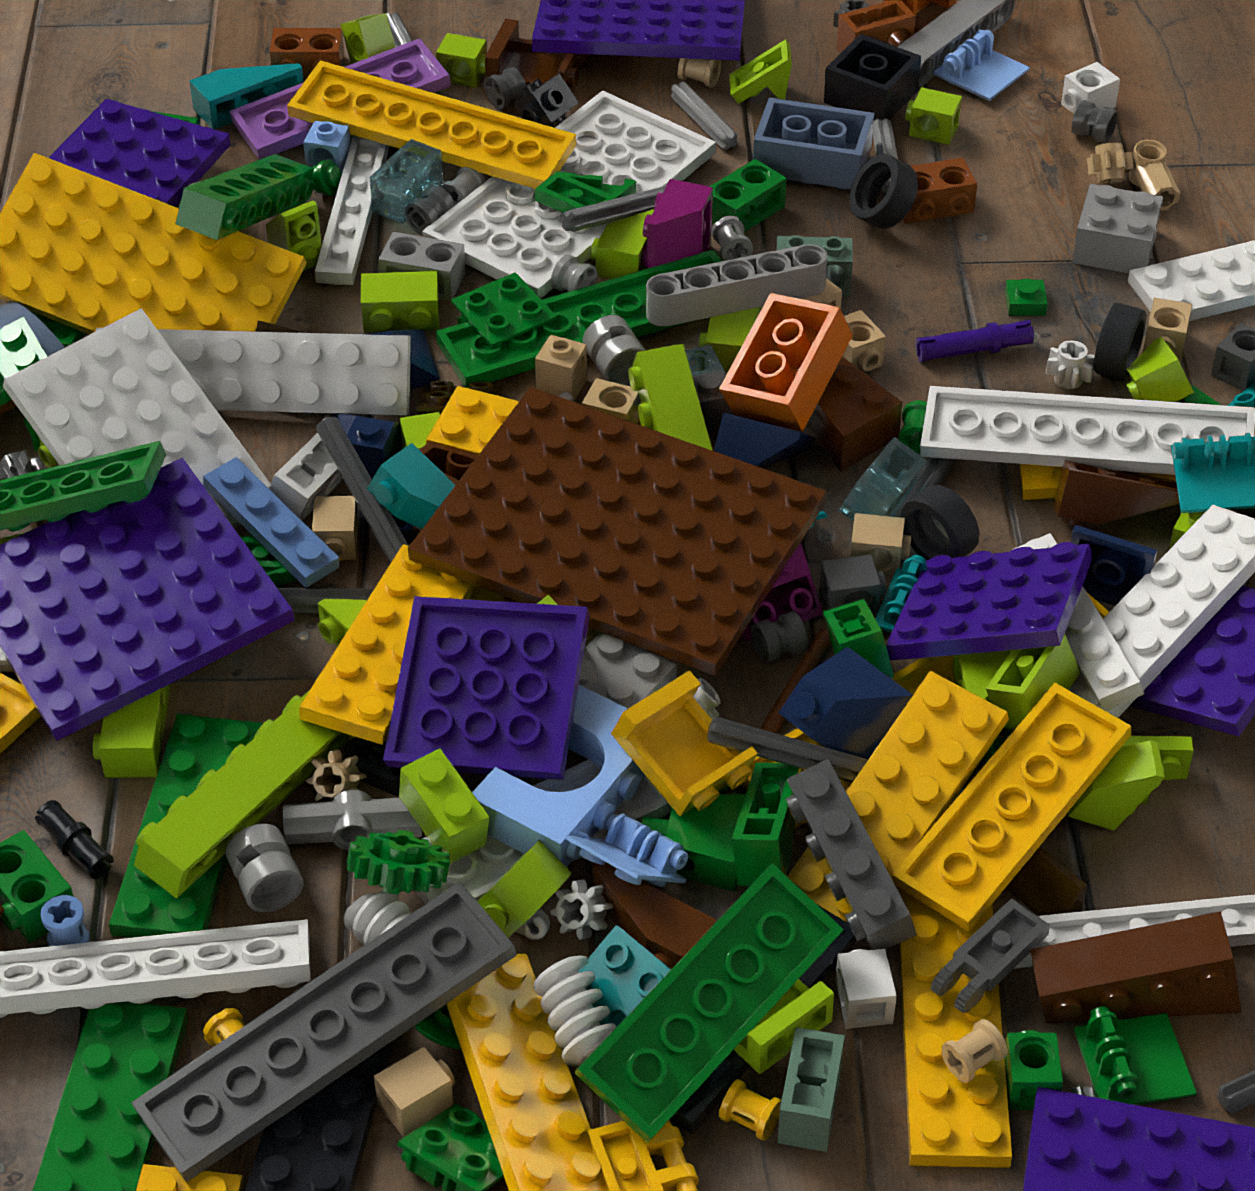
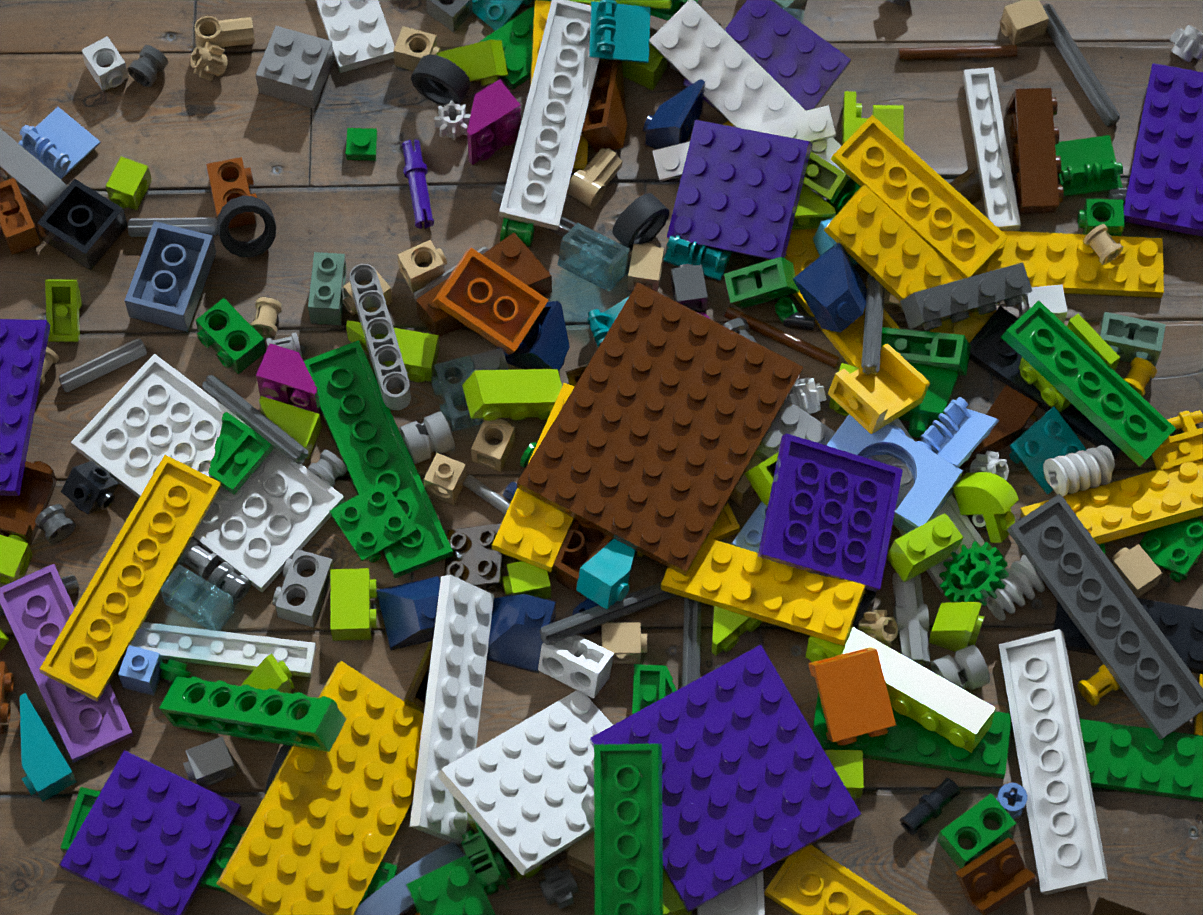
camera: 90 degrees left, 20 degrees up
medium blue plate [203,457,339,588] -> none
dark grey hinge [931,899,1050,1014] -> none
none -> tan bush [250,297,282,338]
none -> magenta slope [467,80,521,165]
none -> tan piece [567,148,623,208]
none -> orange panel [808,647,896,745]
none -> lime slope [928,602,984,652]

